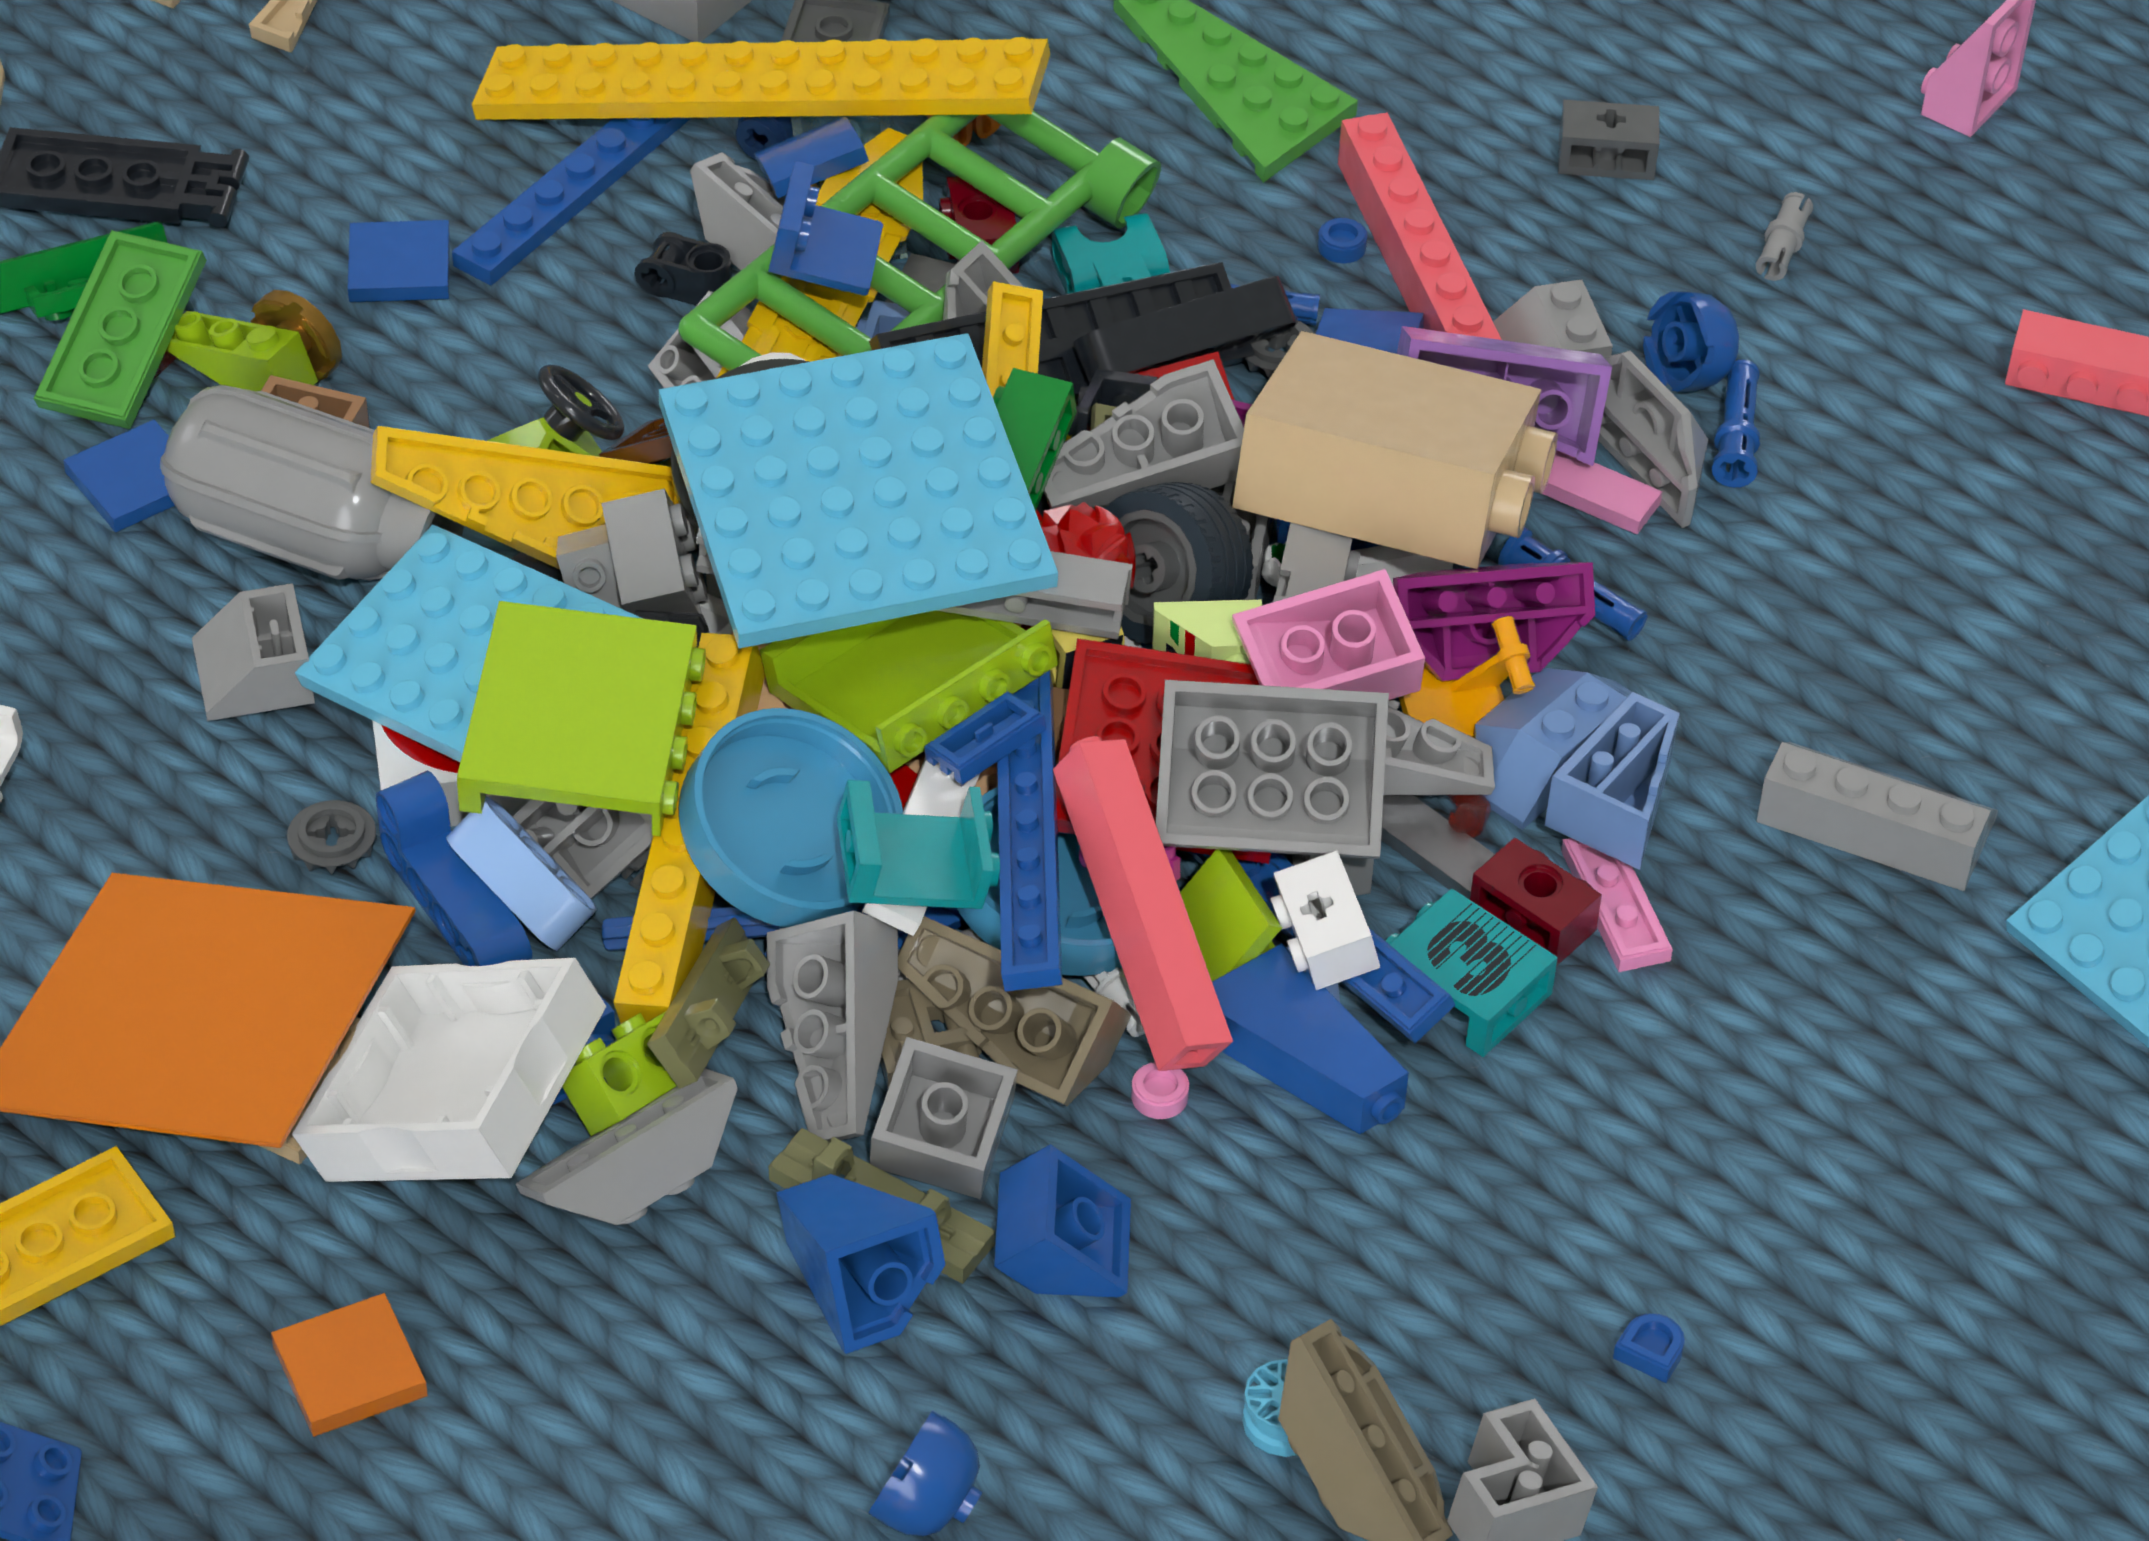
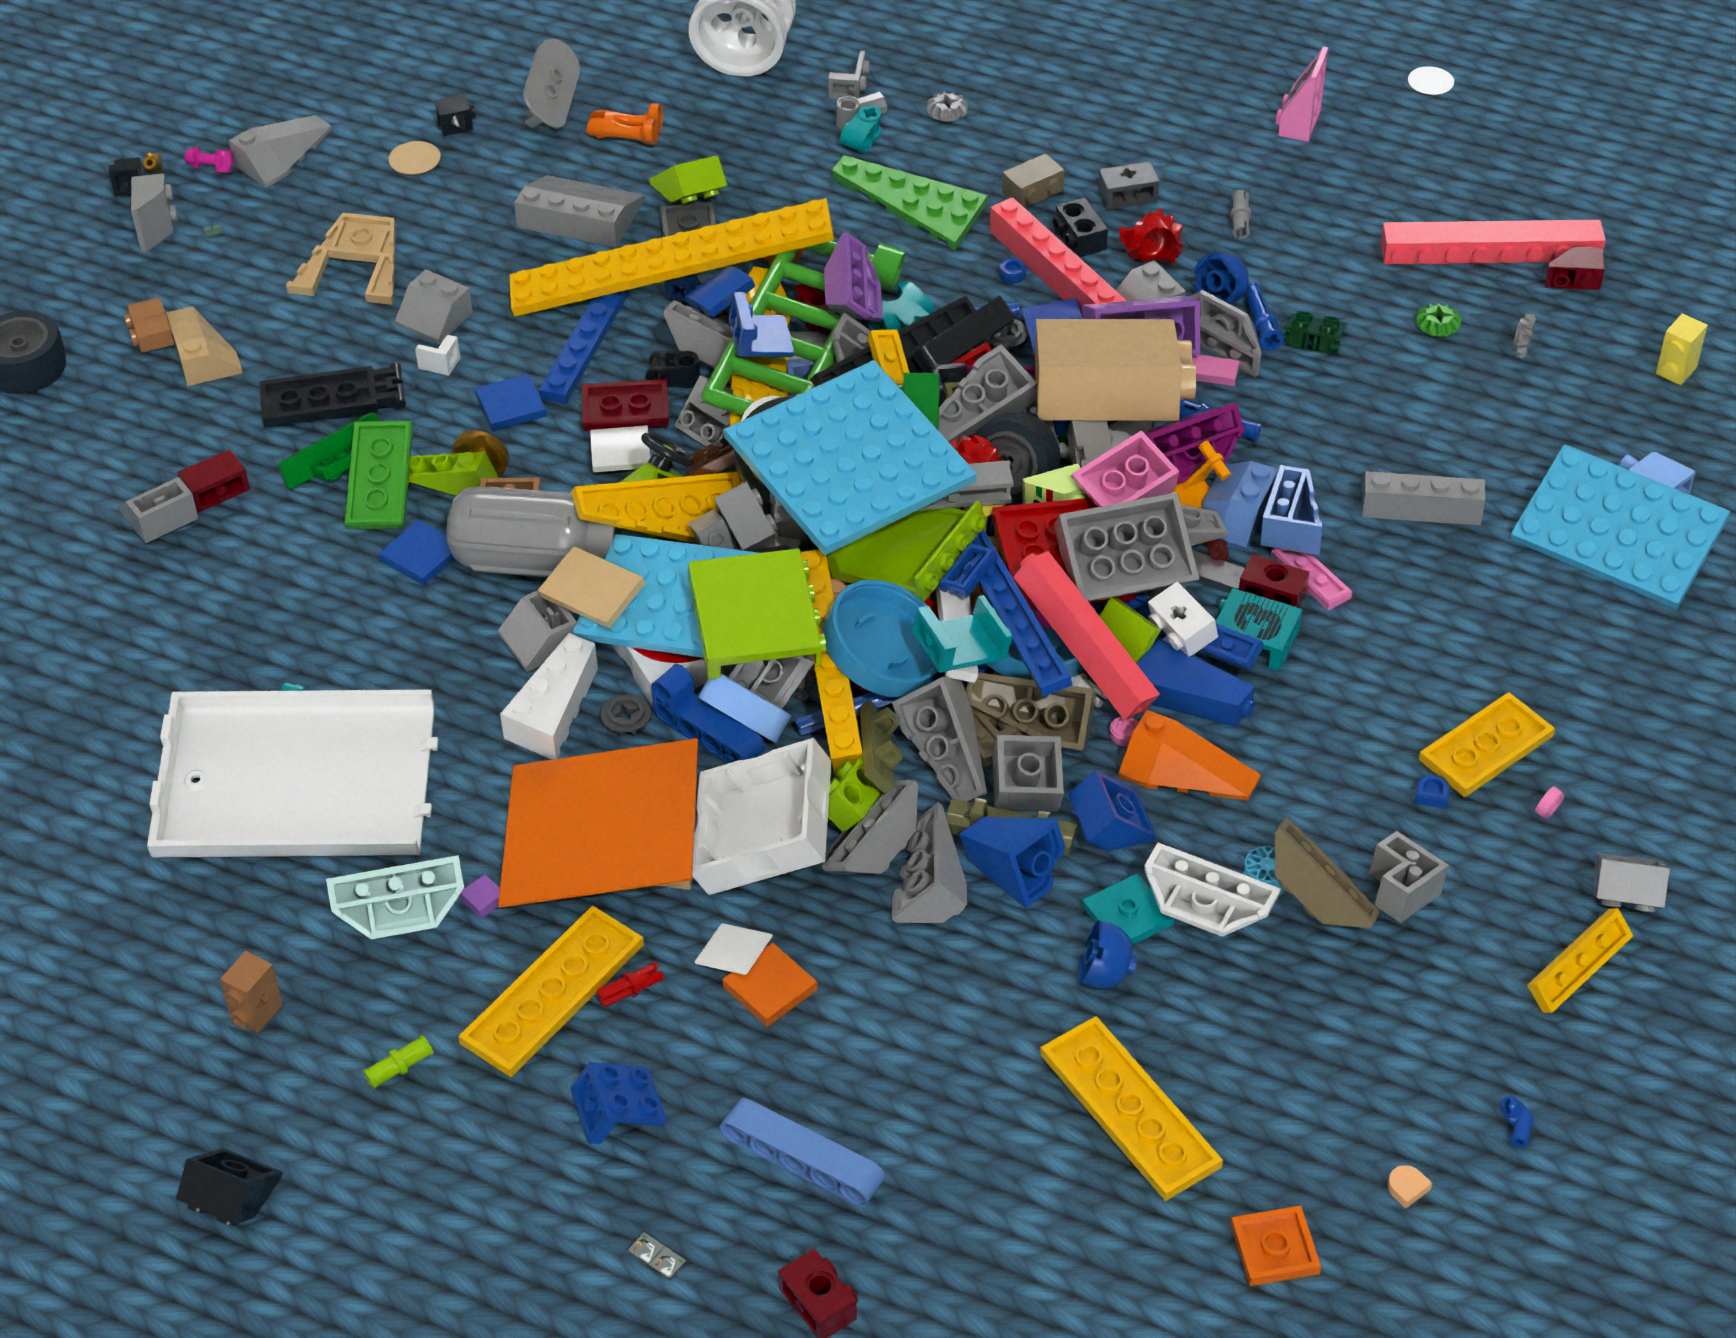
camera: 15 degrees left, 0 degrees up
none -> light grey slope [395,269,473,344]
none -> white panel [415,335,460,376]
none -> white wedge [500,633,598,760]
none -> tan tile [537,546,646,629]
none -> dark red plate [582,379,669,431]
none -> white slope [590,425,650,473]
none -> red axle [597,962,664,1007]
none -> white sticker [695,924,773,975]
none -> medium lavender wedge [824,231,883,322]
none -> light grey wedge [892,802,967,923]
none -> dark tan brick [1002,153,1064,208]
none -> black brick [1053,197,1108,258]
none -> teal plate [1082,873,1174,945]
none -> orange wedge [1118,710,1261,801]
none -> red hair [1119,207,1184,264]
none -> white wedge [1144,843,1281,937]
none -> dark green hinge [1283,311,1347,354]
none -> bright green gear [1416,302,1462,336]
none -> yellow plate [1419,692,1555,798]
none -> bright pink tile [1535,786,1564,819]

